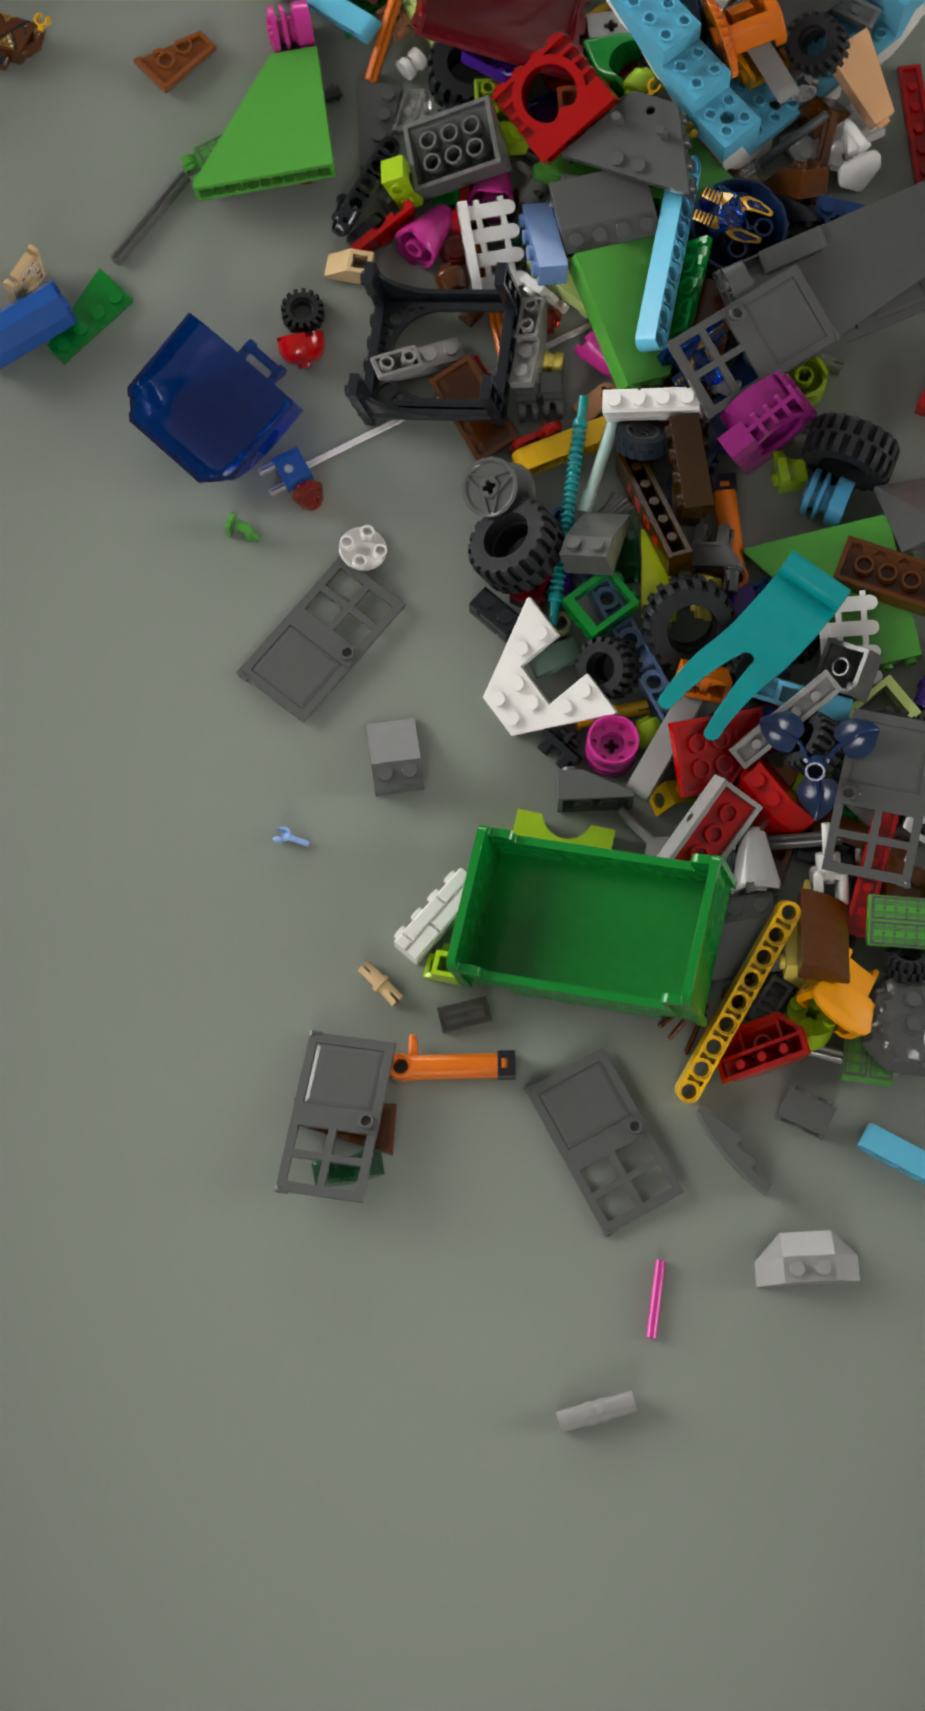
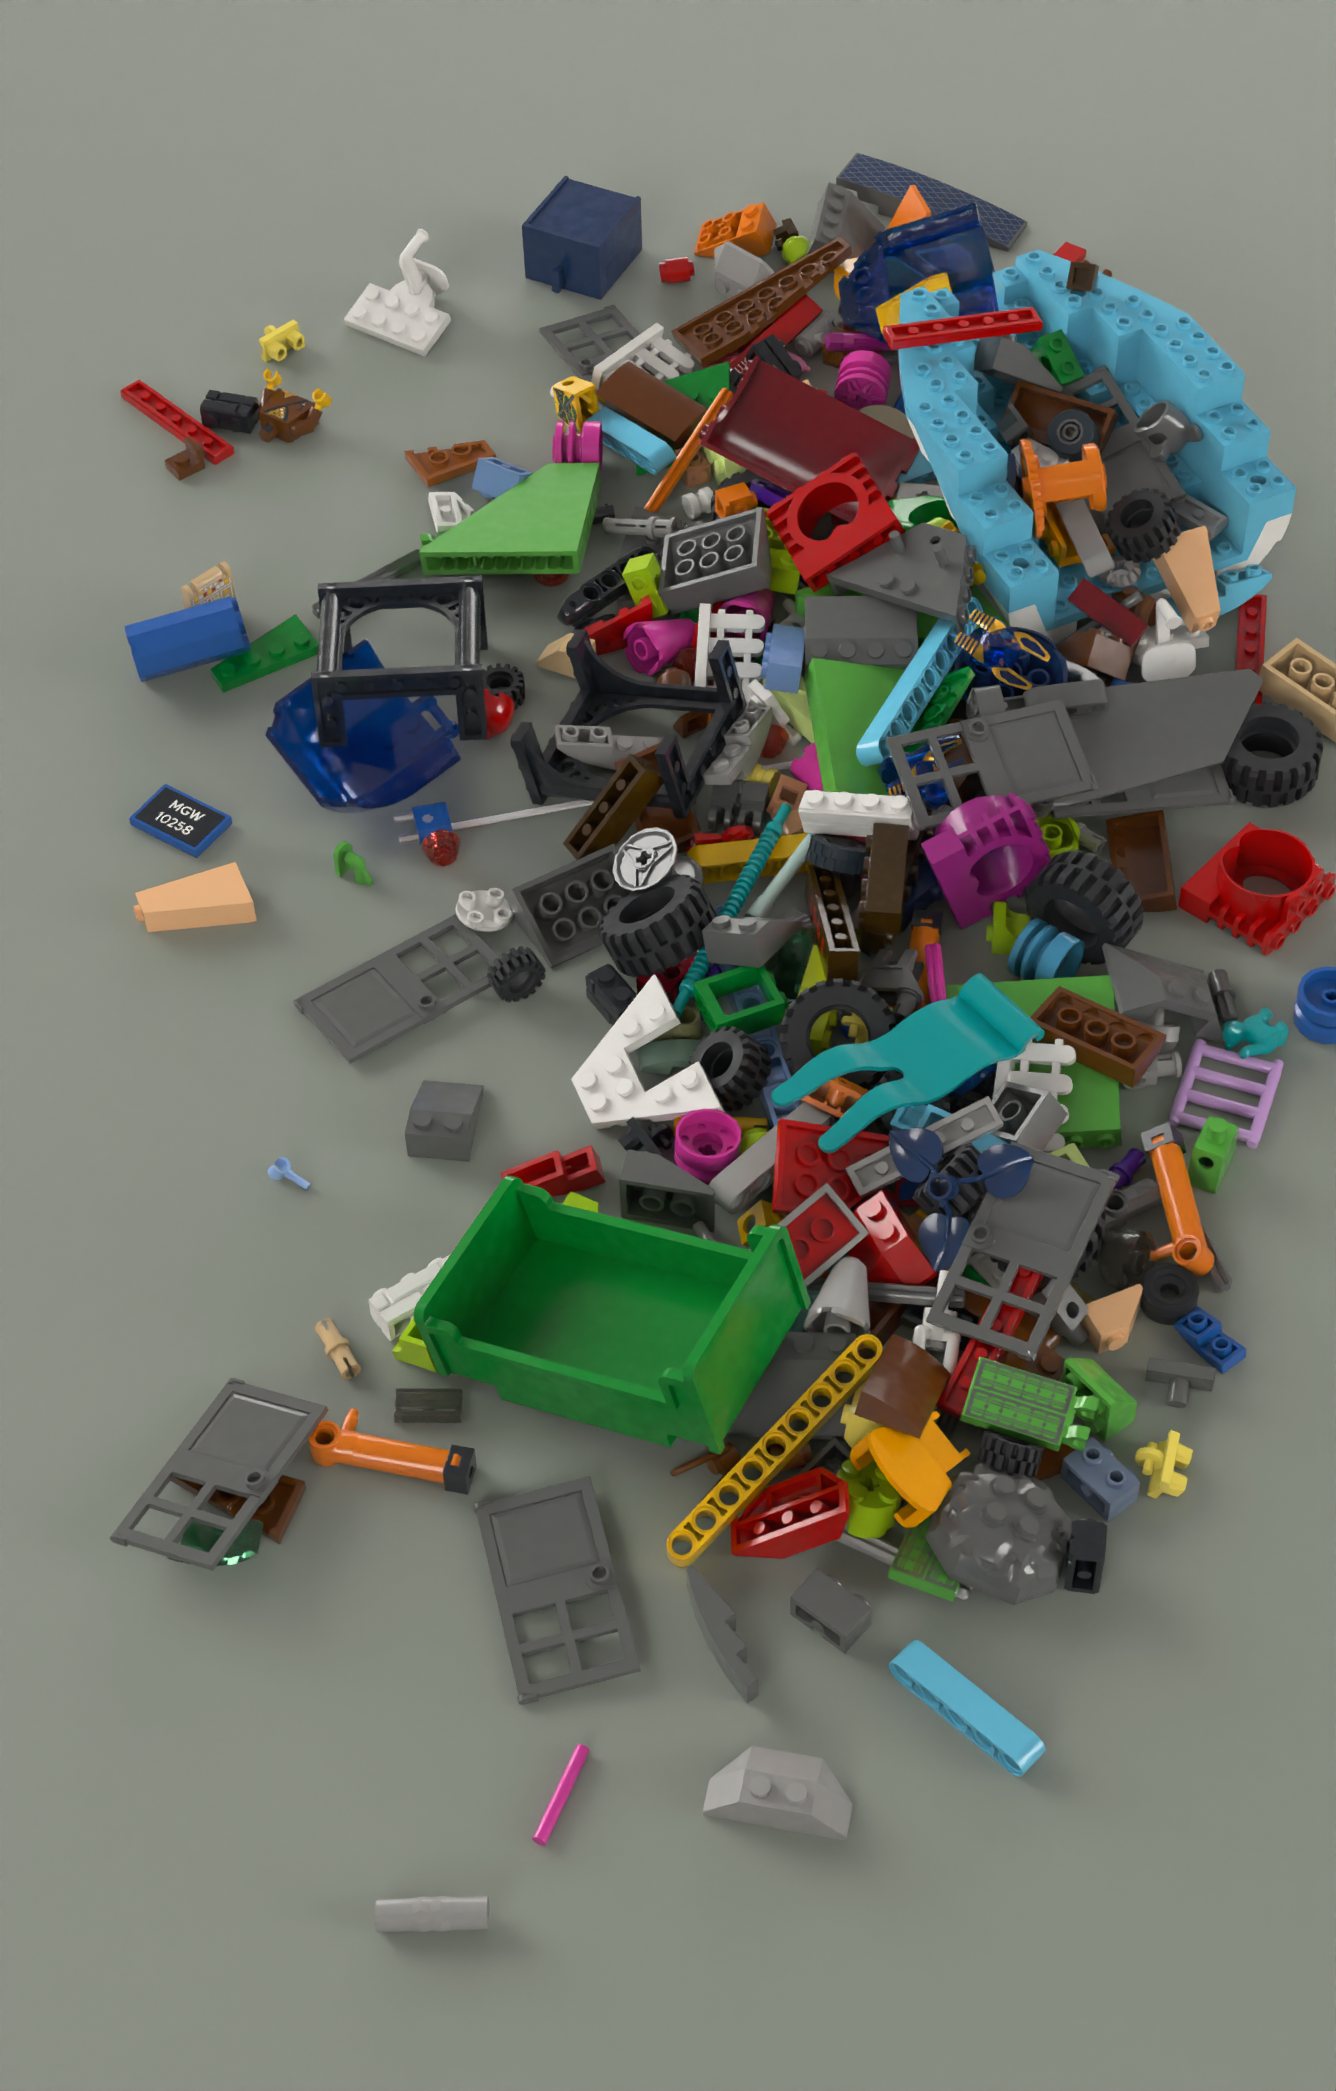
camera: 15 degrees right, 25 degrees down
none -> tile [129,784,232,858]
none -> light nougat slope [133,862,257,932]
none -> black arch [311,575,488,748]
none -> white wing [428,492,474,532]
none -> medium blue brick [472,457,533,499]
none -> black tyre [487,946,546,1003]
none -> red slope [500,1145,606,1197]
none -> dark grey slope [506,844,632,968]
none -> dark brown brick [563,754,664,860]
none -> light grey pin [602,516,682,540]
none -> orange brick [715,482,758,519]
none -> nougat brick [766,774,808,819]
none -> dark pink axle [925,943,947,1004]
none -> dark red tile [1067,578,1150,648]
none -> reddish brown slope [1106,810,1177,912]
none -> medium azure slope [1165,564,1272,617]

